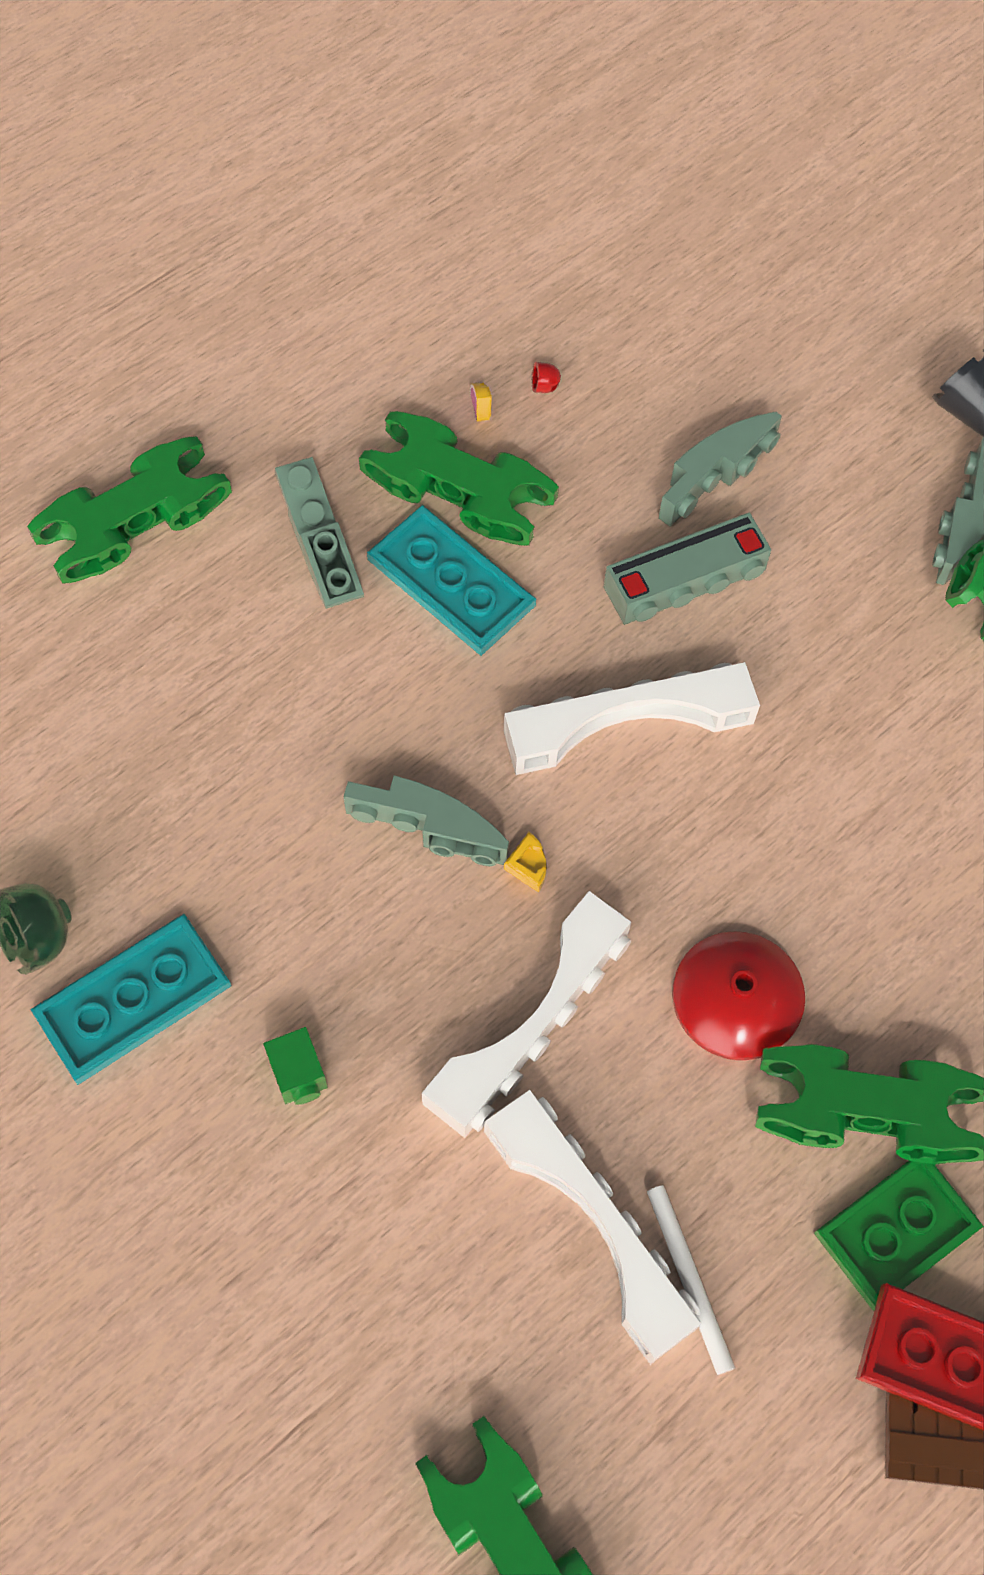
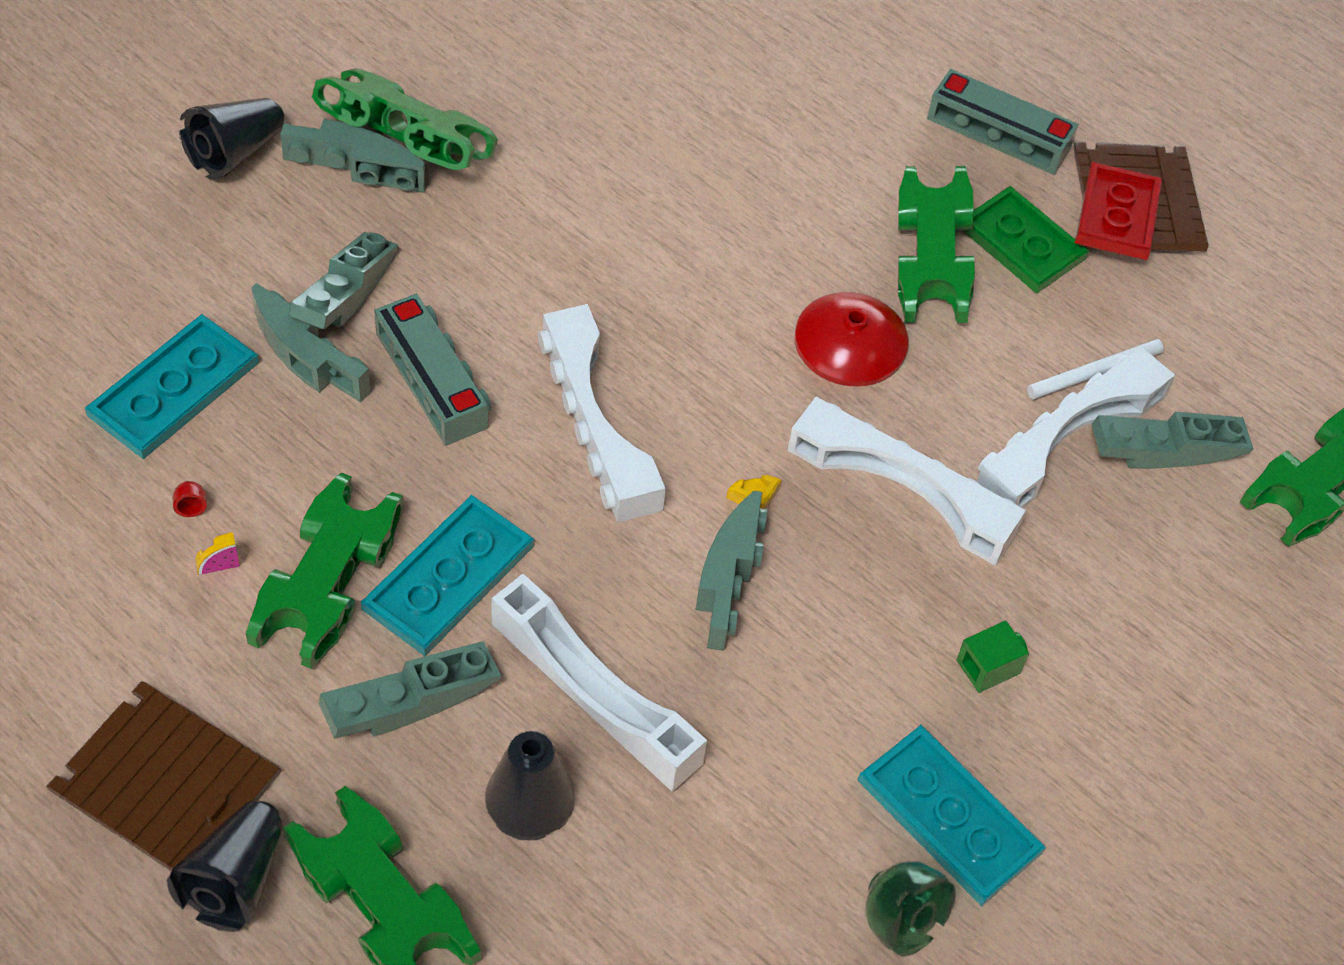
camera: 100 degrees left, 10 degrees down
none -> reddish brown door [46,681,280,871]
none -> teal tile [85,314,259,459]
none -> black cone [166,801,283,932]
none -> sand green slope [289,232,398,329]
none -> black cone [485,731,574,841]
none -> white arch [491,574,707,792]
none -> sand green slope [1091,412,1254,469]

